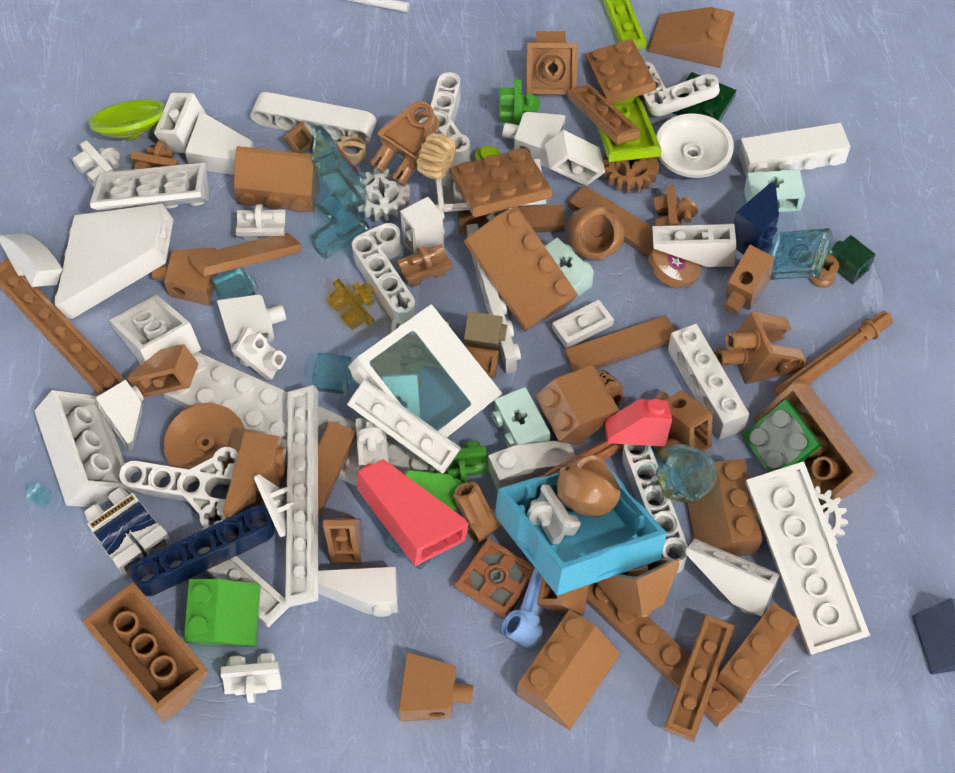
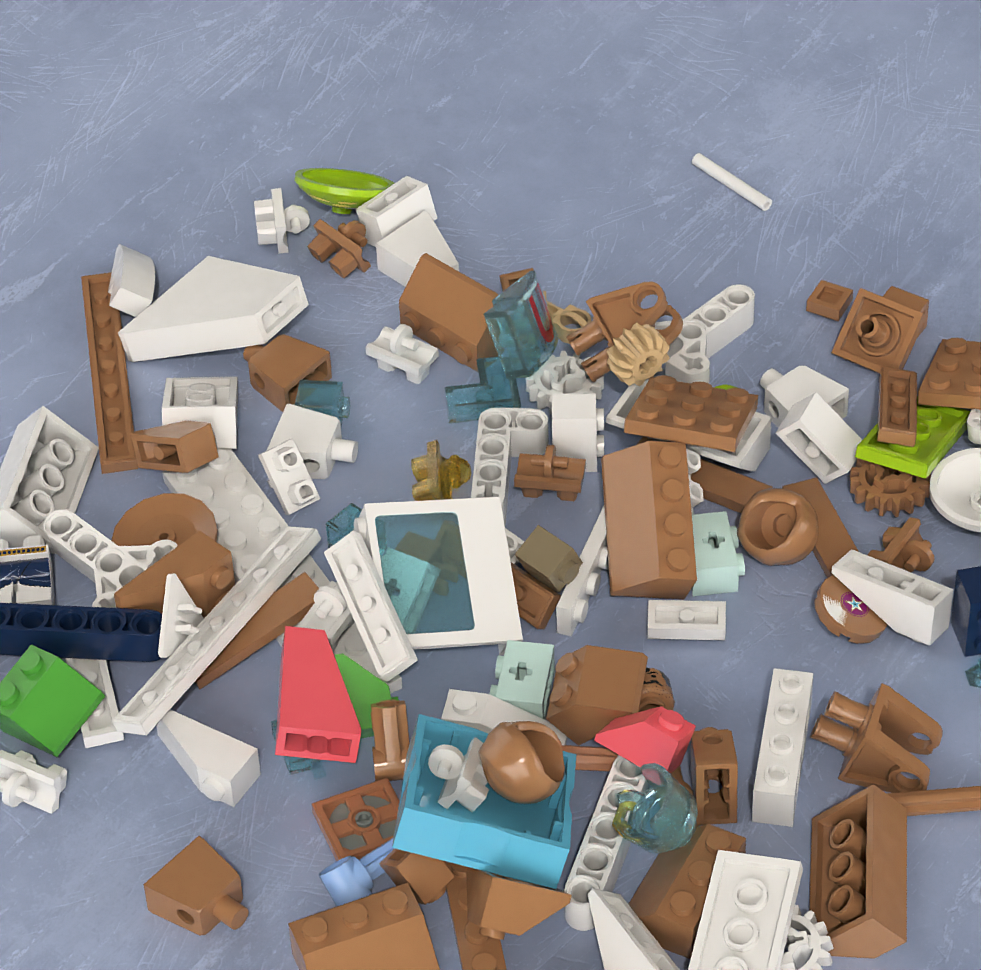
camera: 35 degrees right, 15 degrees down
white slope [90,162,210,212] -> none
white slope [96,380,144,452] -> none
medium nougat tile [191,233,301,276] -> none
white beam [250,92,377,144] -> none
medium nougat slope [323,516,363,564] -> none
bright green hips [435,440,488,483] -> none
bright green hips [500,79,540,125] -> none
medium nougat tile [564,315,675,372] -> none
medium nougat torso [723,245,775,315] -> none
light grey piece [742,399,822,473] -> none
none -> medium nougat plate [806,280,853,321]

